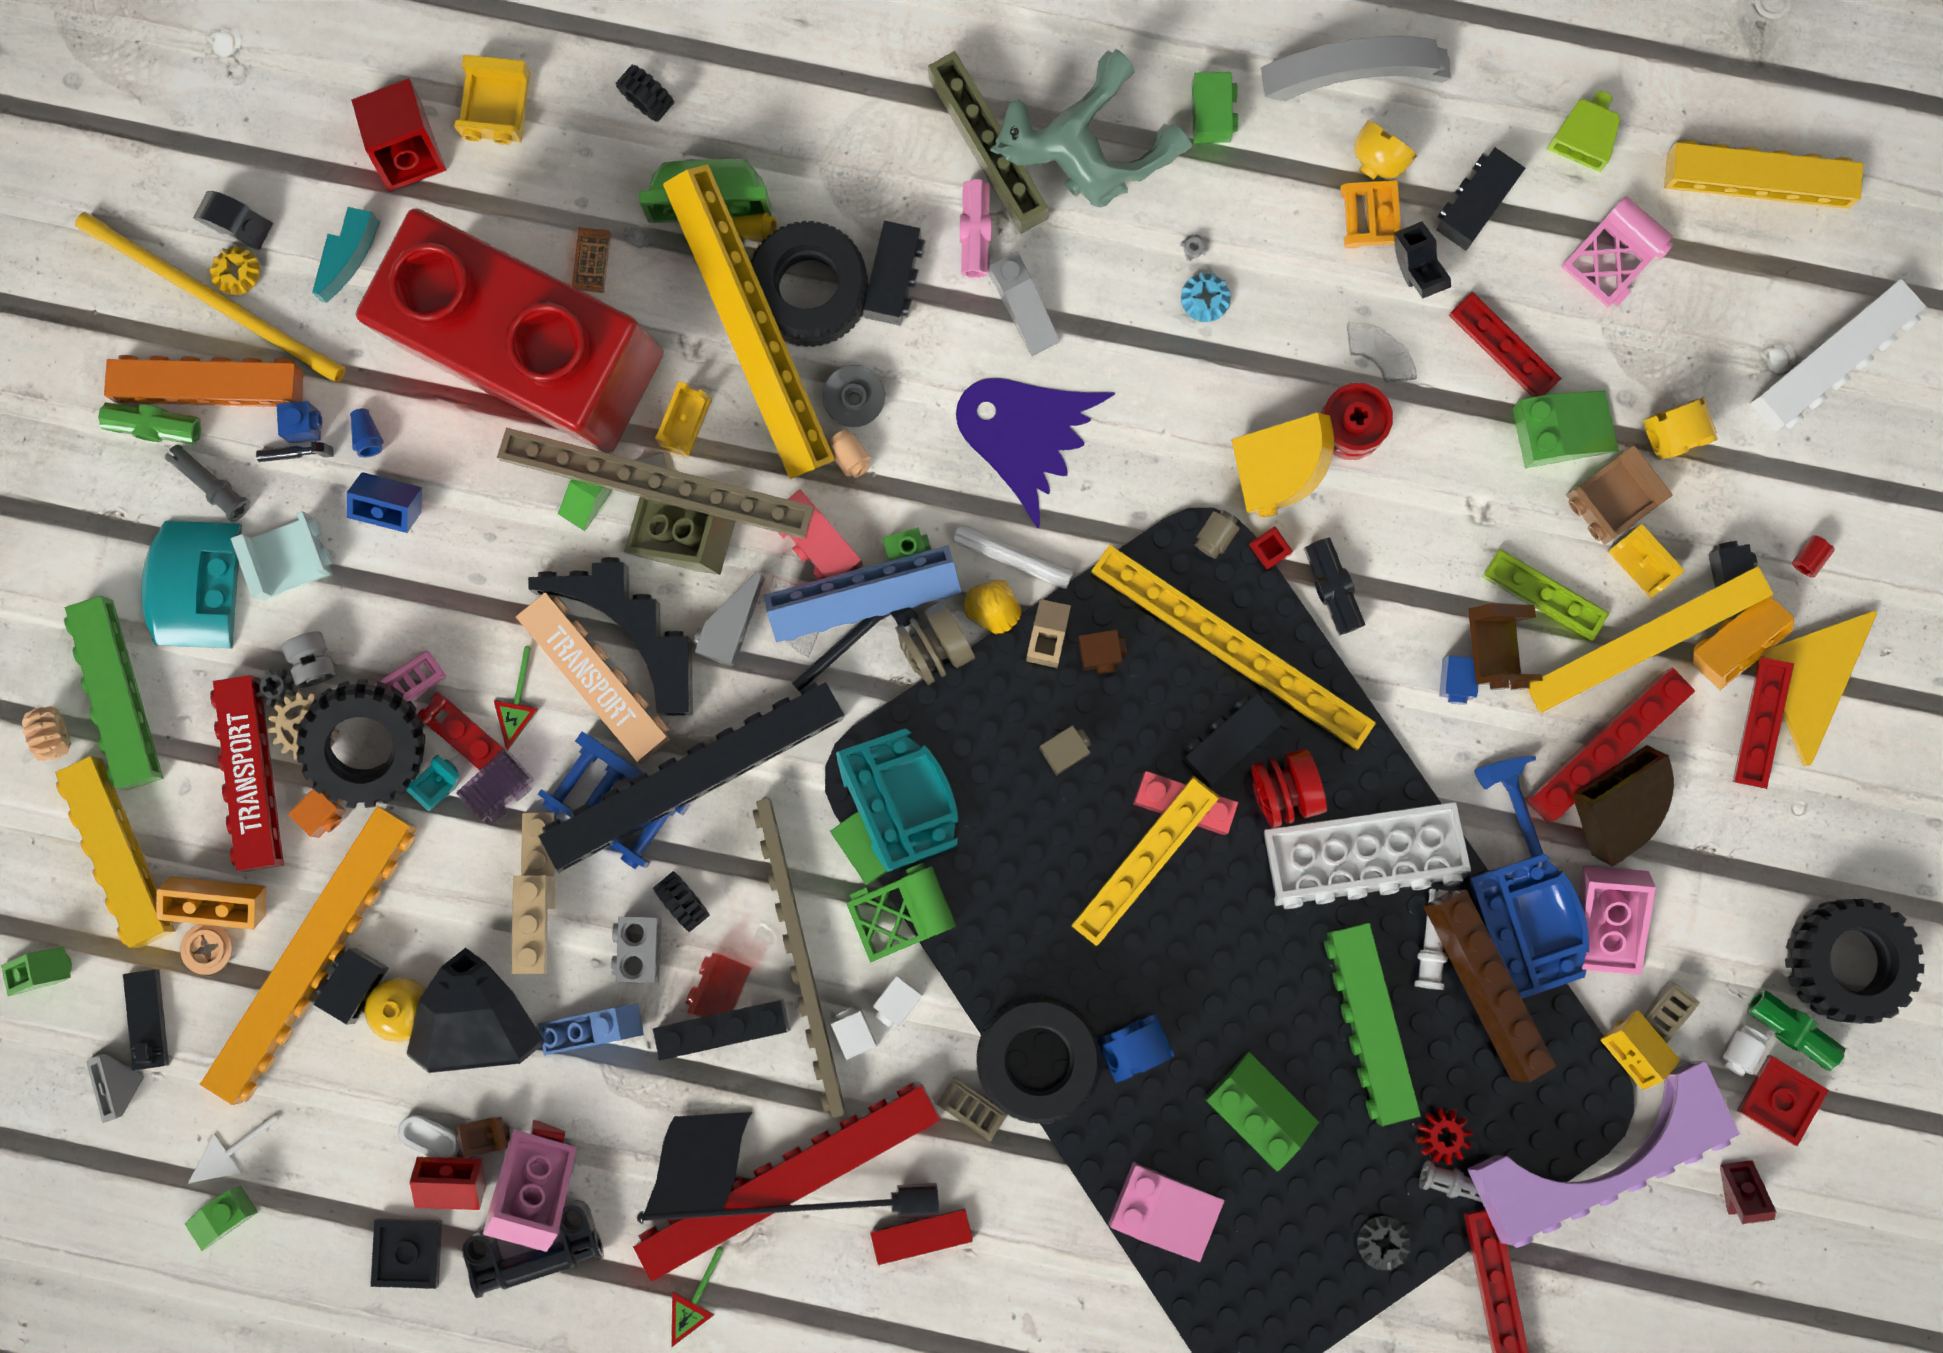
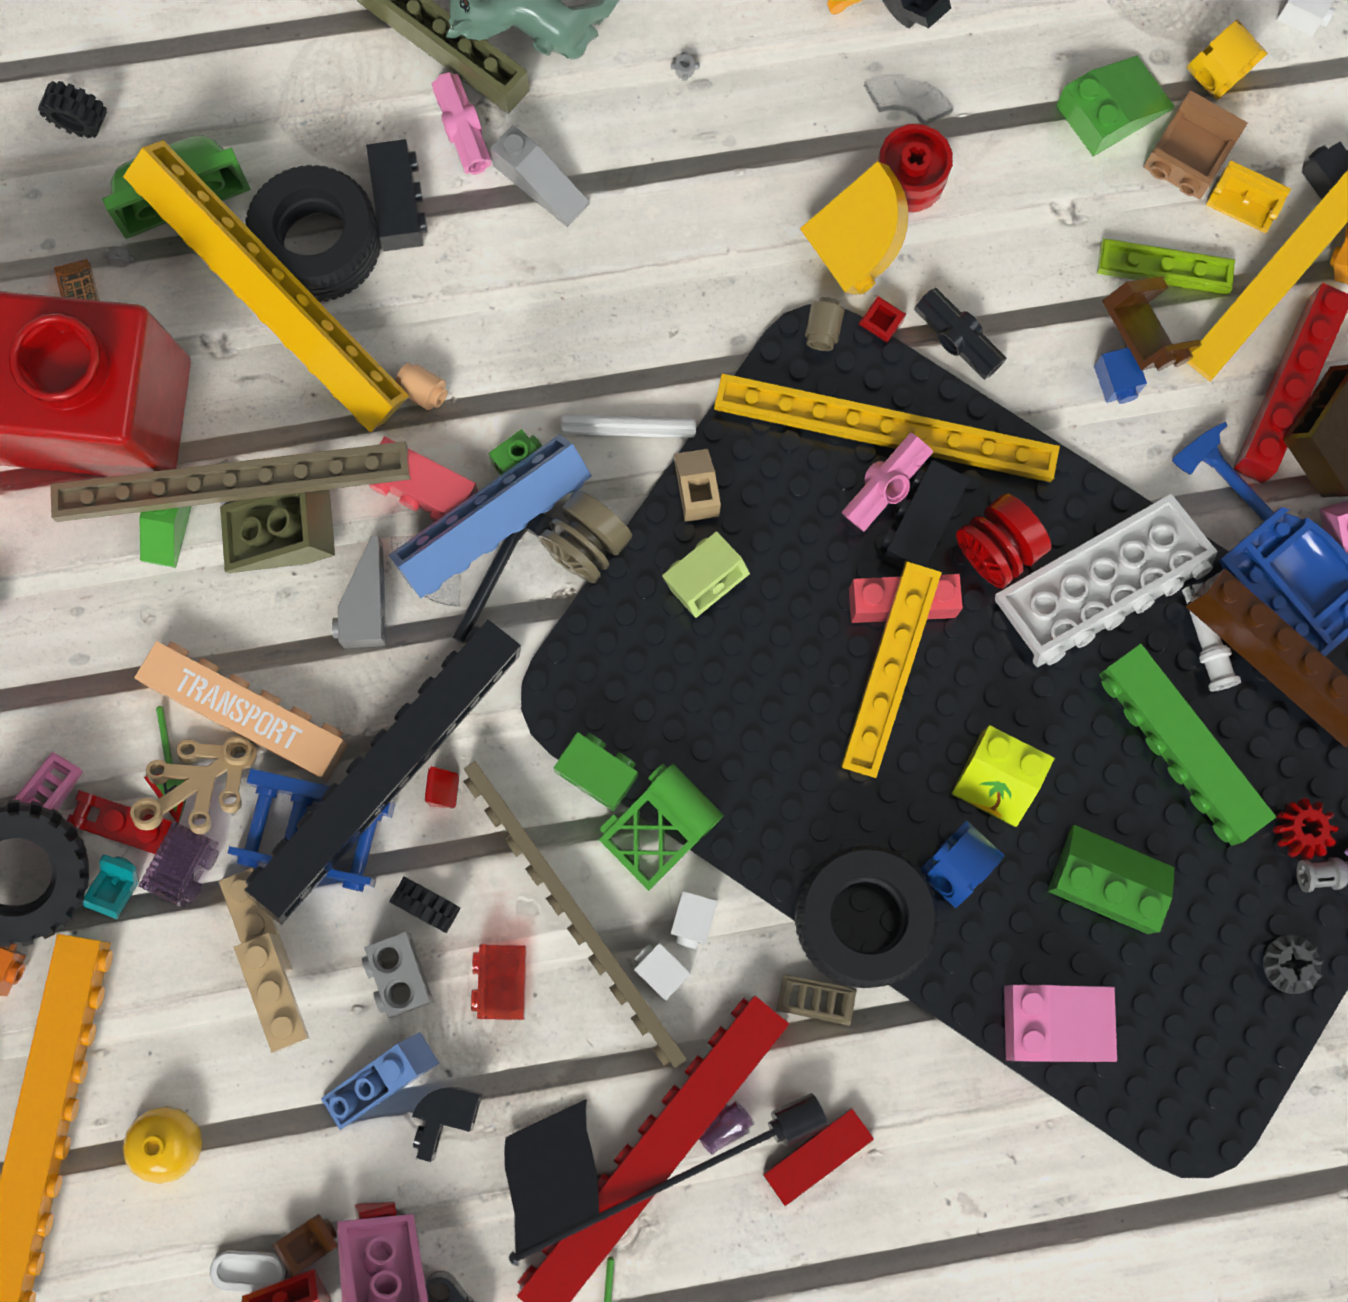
camera: 30 degrees left, 5 degrees down
black brick [314,948,389,1025] -> none
black brick [407,947,545,1073] -> none
black arch [528,557,693,716] -> none
black arch [652,999,790,1061] -> none
yellow hinge [655,381,712,457] -> none
yellow cone [731,213,777,243] -> none
dark grey dish [823,365,885,427] -> none
teal slope [836,728,958,872] -> none
dark purple piece [956,378,1115,528] -> none
yellow hair [964,579,1022,634] -> none
dark tan brick [1039,725,1092,776] -> none
reddish brown brick [1078,630,1127,674] -> none
medium azure gear [1181,272,1231,322] -> none
red tile [1448,292,1562,397] -> none
none -> tan plant [130,736,257,834]
none -> black brick [412,1087,483,1162]
none -> red slope [424,767,459,809]
none -> yellowish green brick [662,531,750,618]
none -> clear purple cone [699,1101,755,1155]
none -> bright pink piece [842,432,933,532]
none -> neon yellow slope [951,725,1054,827]

